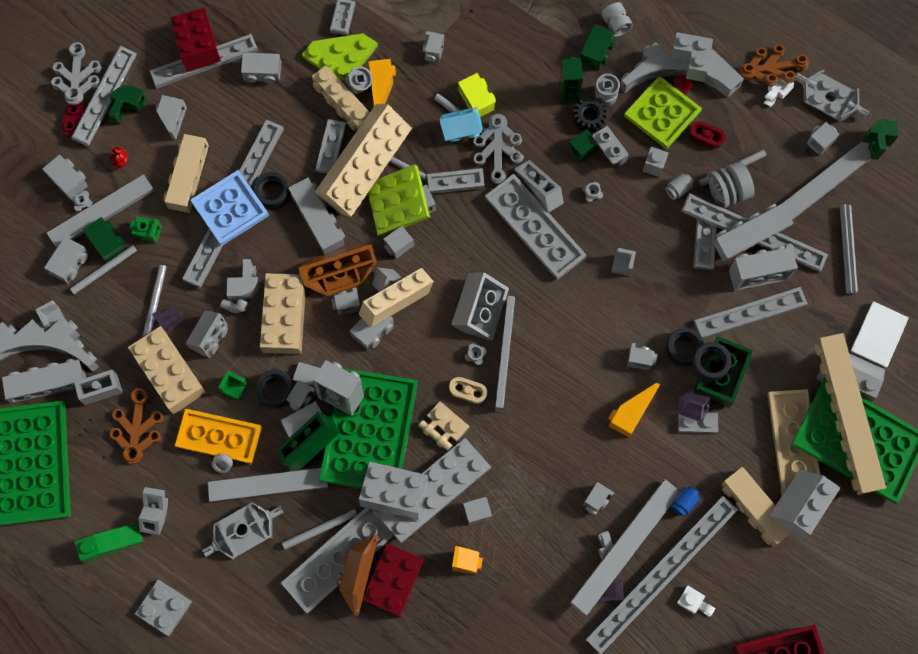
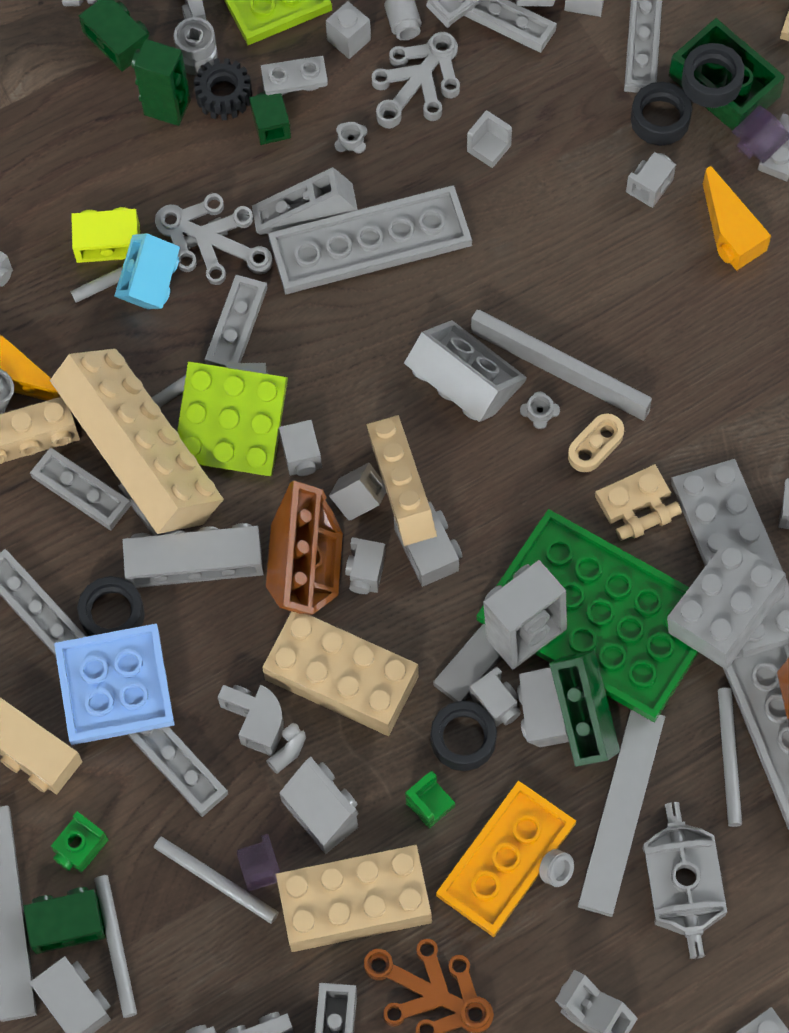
camera: 65 degrees left, 5 degrees down
none -> light grey plant [372,32,460,129]

